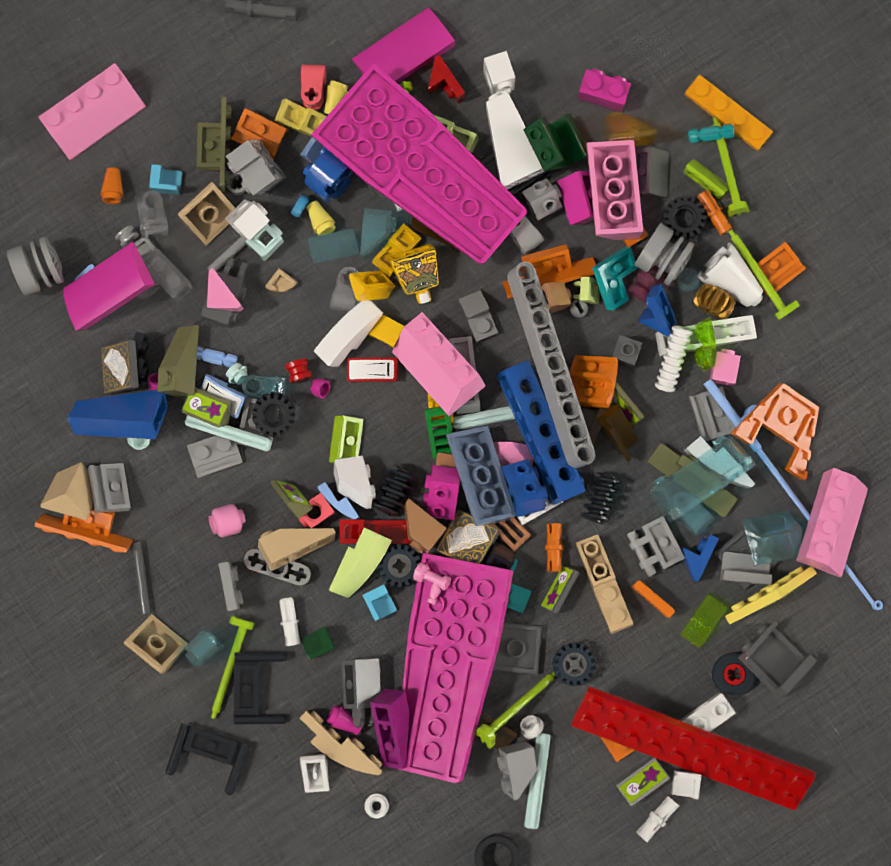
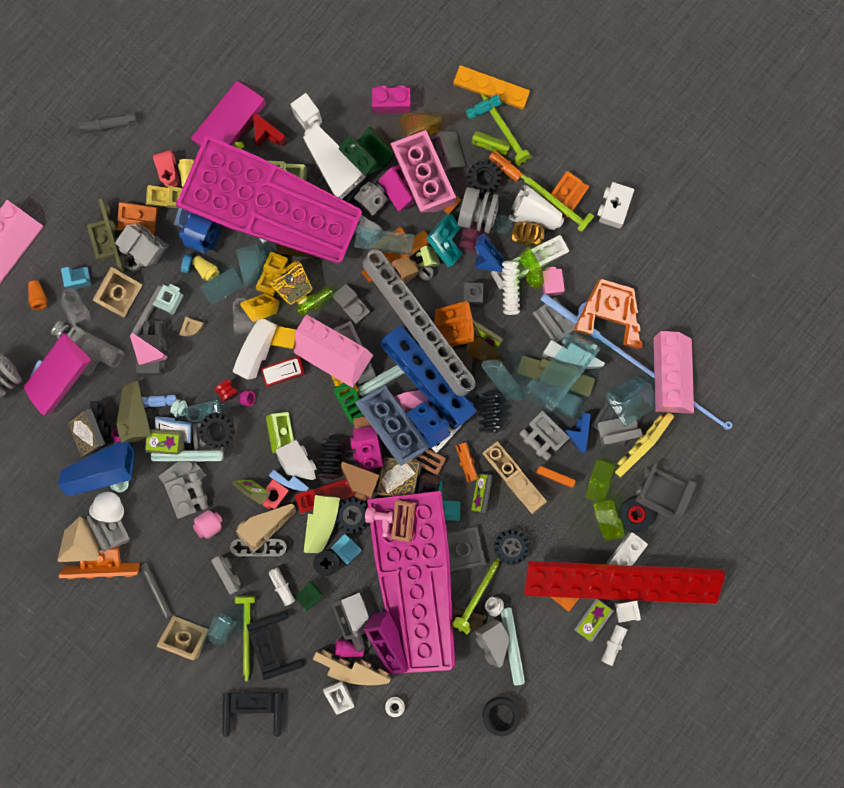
camera: 15 degrees left, 0 degrees up
white brick [225,199,270,240] -> none
none -> white helmet [89,491,124,523]
none -> light grey plate [164,472,209,519]
none -> clear neon green pin [296,287,333,316]
none -> black piece [313,550,341,576]
none -> clear light blue tile [354,228,415,255]
none -> nougat tile [391,500,416,542]
none -> clear light blue tile [481,360,525,401]
none -> clear neon green slope [593,499,625,541]
none -> white brick [597,182,634,229]

